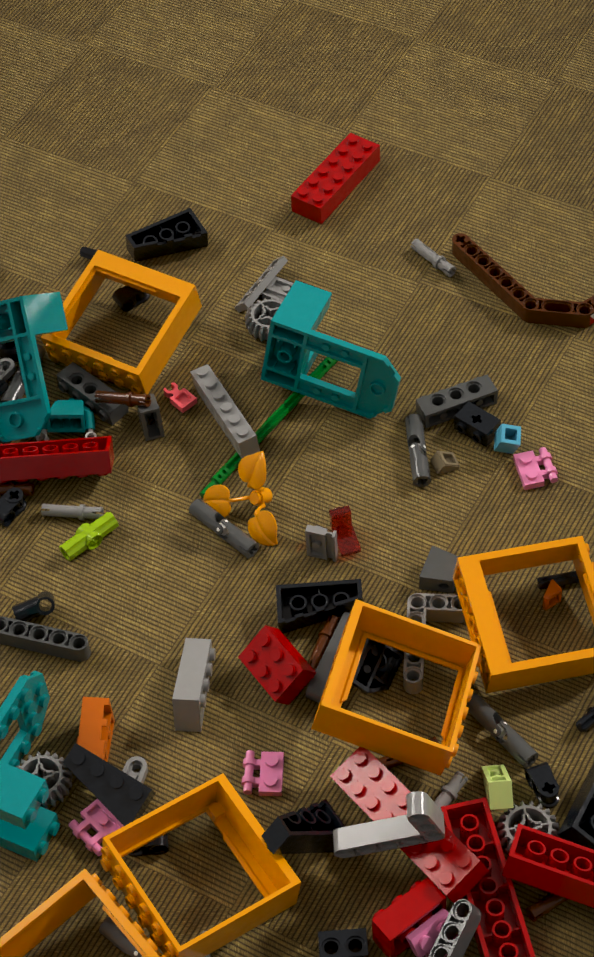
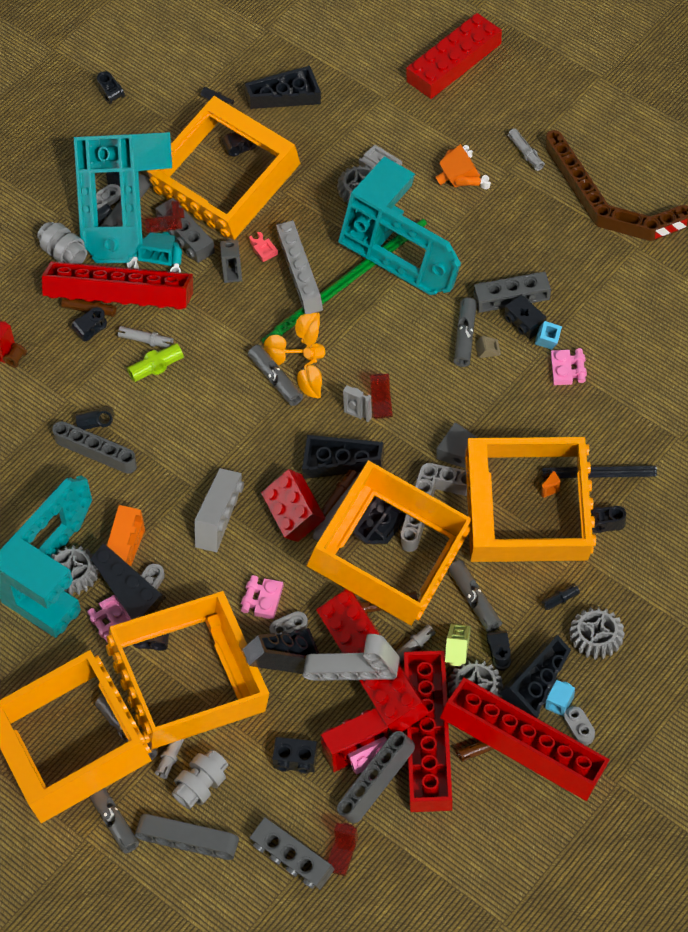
camera: 10 degrees right, 5 degrees up
reddish brown pin [94,390,151,407] -> none
light grey tile [235,256,288,313] -> none
none -> clear red bracket [145,201,185,233]
none -> light grey plate [270,611,308,635]
none -> orange torso [435,144,491,189]

